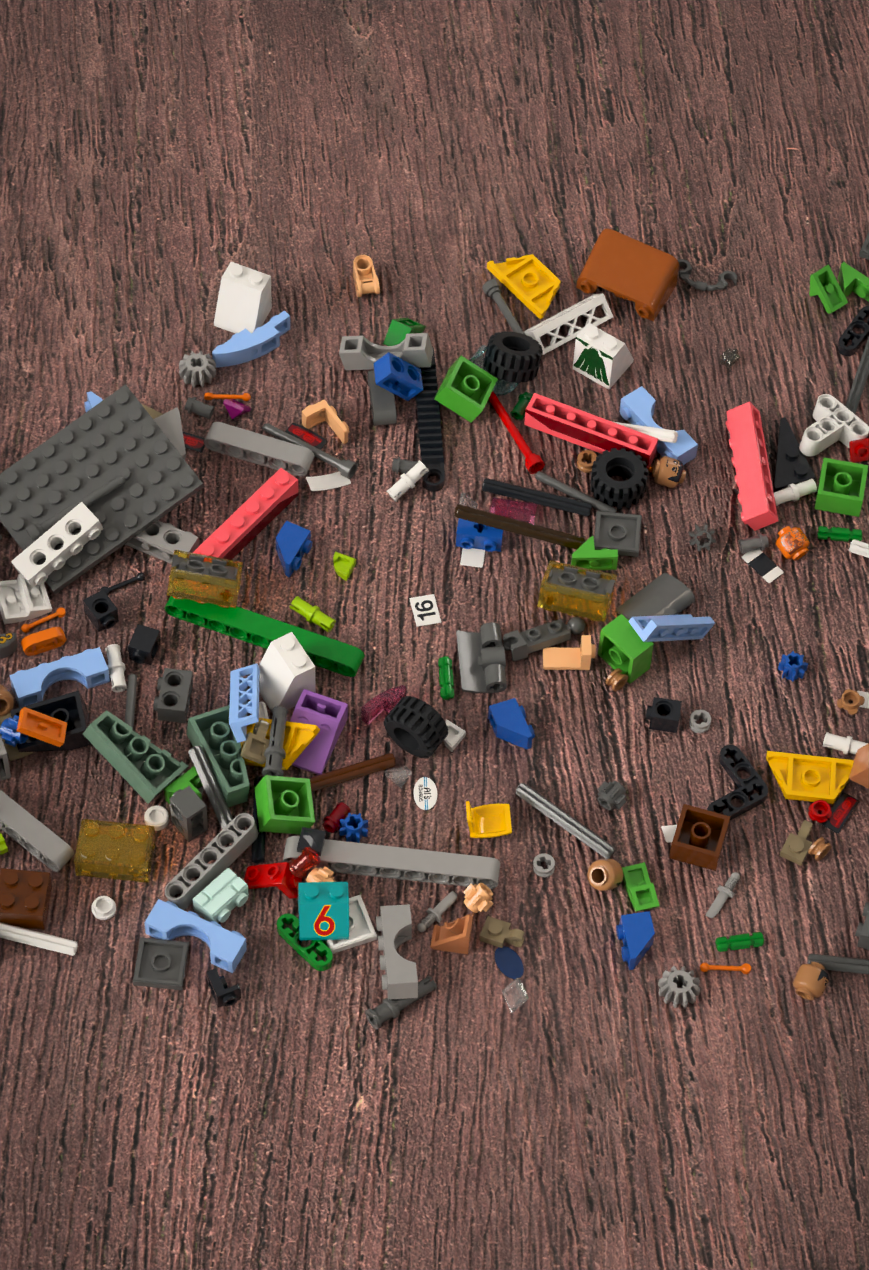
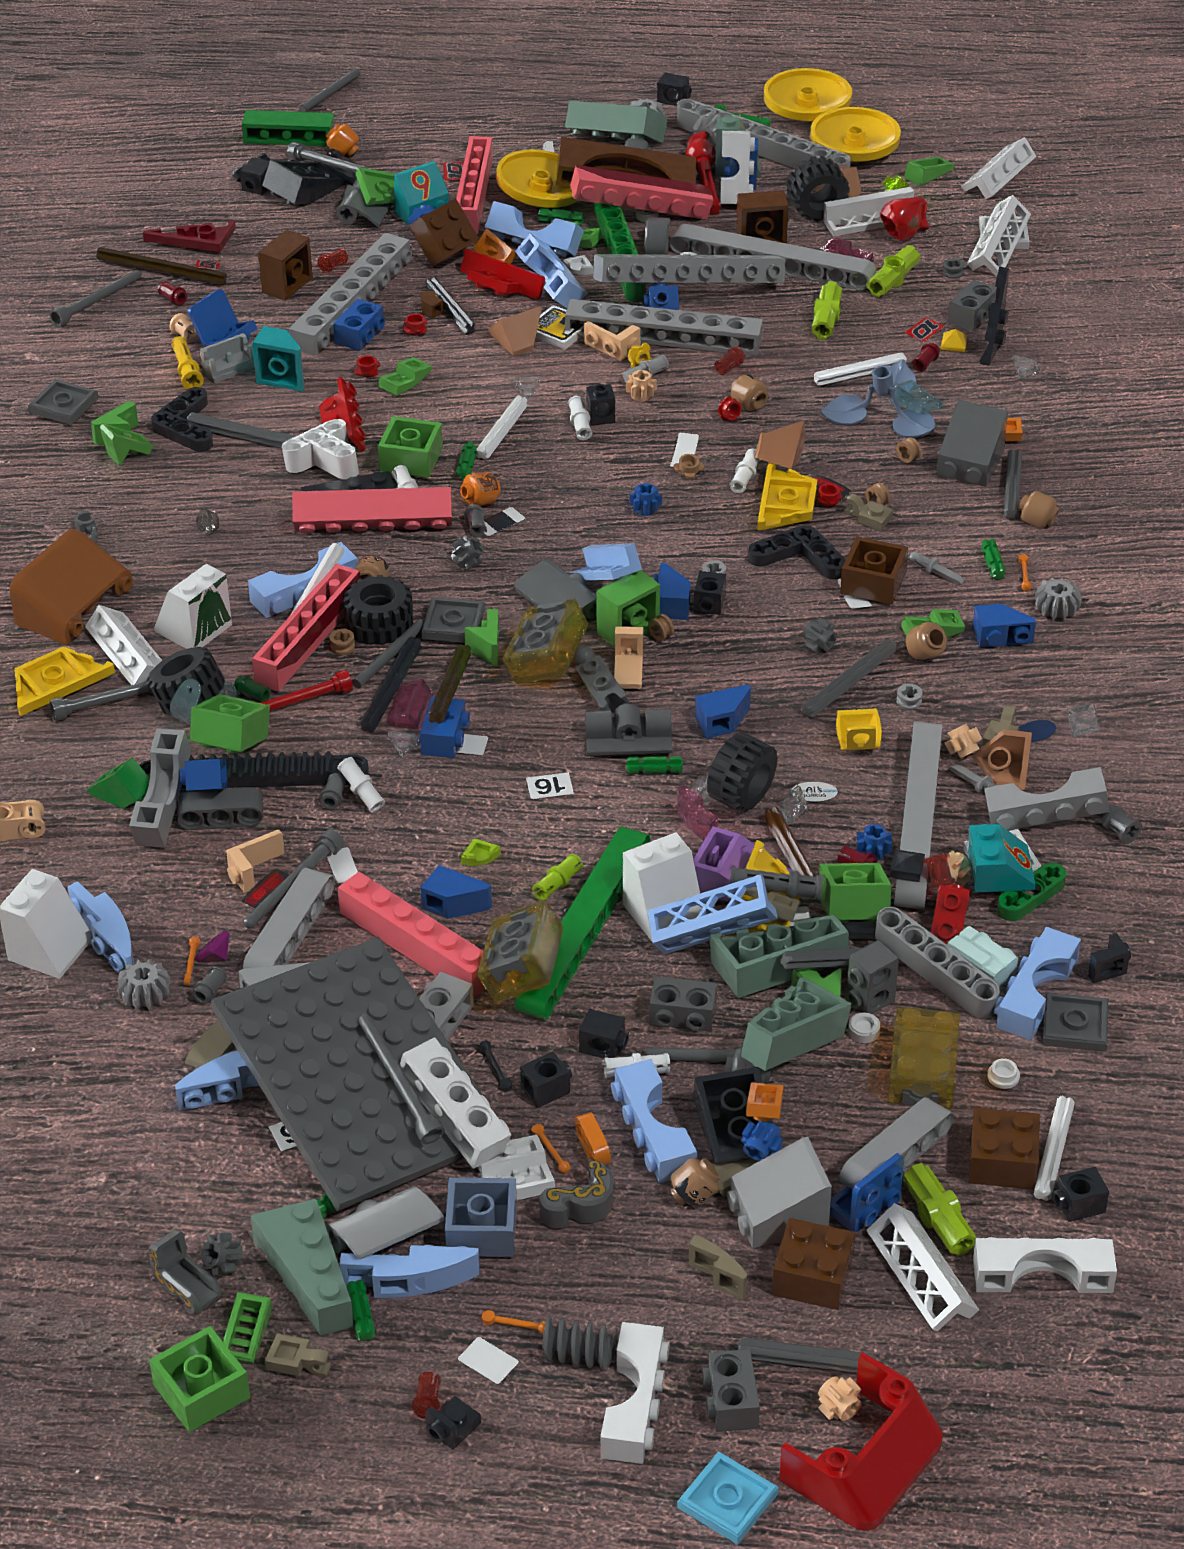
camera: 85 degrees left, 15 degrees down
none -> blue slope [654,563,691,620]

